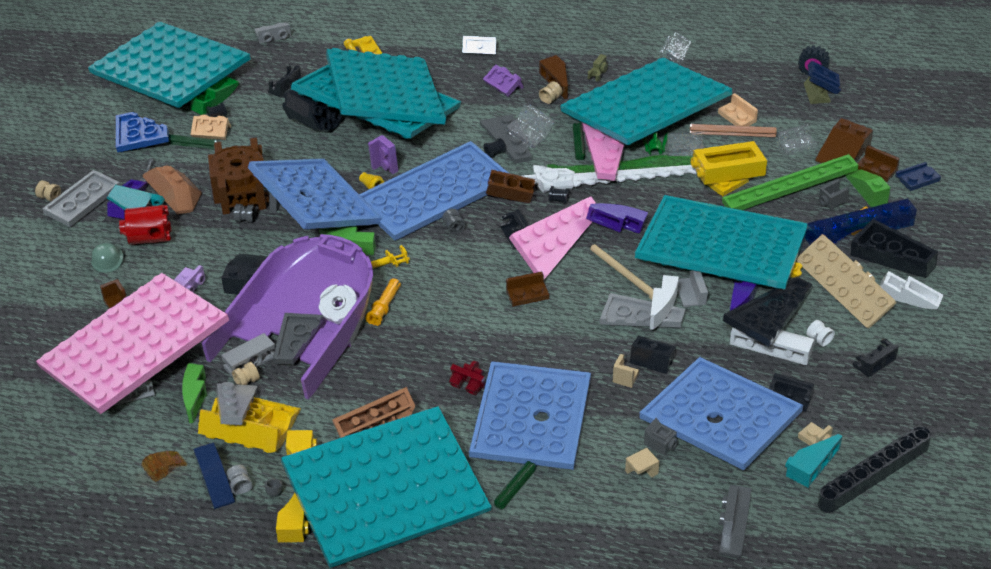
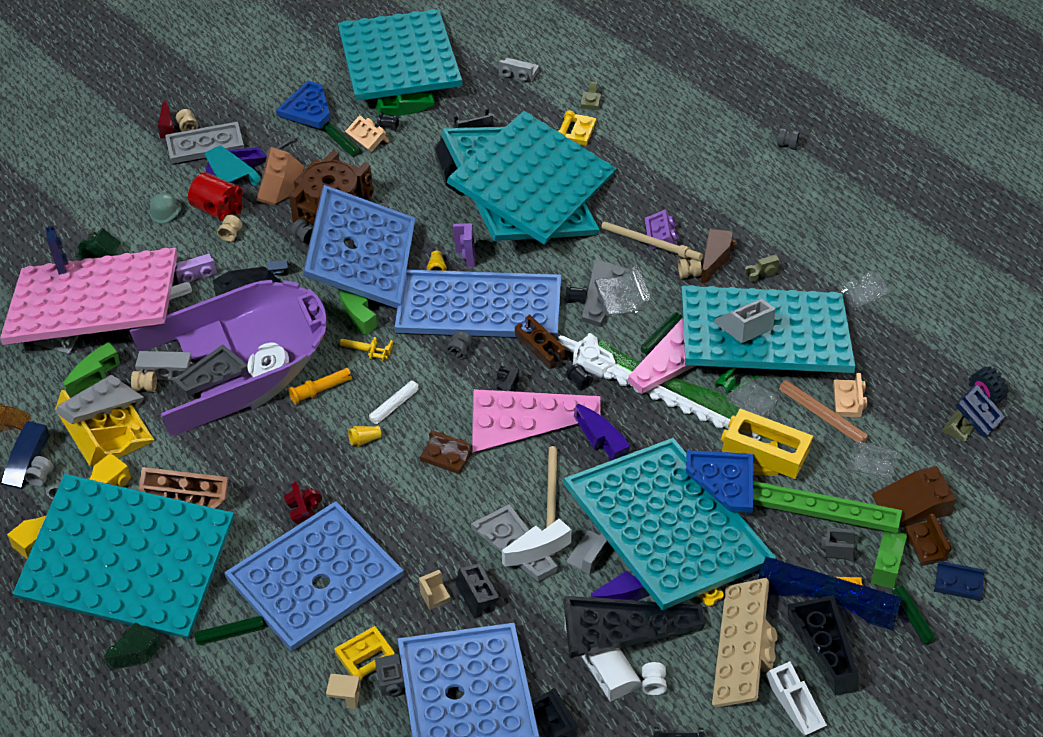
camera: 40 degrees right, 5 degrees up
reddish brown panel [100,279,126,309] -> none
white panel [462,36,497,55] -> none
none -> dark blue plate [46,225,69,275]
none -> clear green slope [75,228,121,259]
none -> clear green slope [104,622,161,670]
none -> dark red slope [158,102,174,138]
none -> tan wheel [217,215,242,242]
none -> sand blue plate [267,260,289,274]
none -> yellow plate [334,626,395,681]
none -> yellow cone [348,426,381,447]
none -> white axle [369,380,419,424]
none -> olive plate [580,81,601,110]
none -> tan bar [601,221,703,261]
none -> blue plate [686,450,753,513]
none -> light grey slope [714,299,776,343]
none -> dark green axle [892,585,936,645]

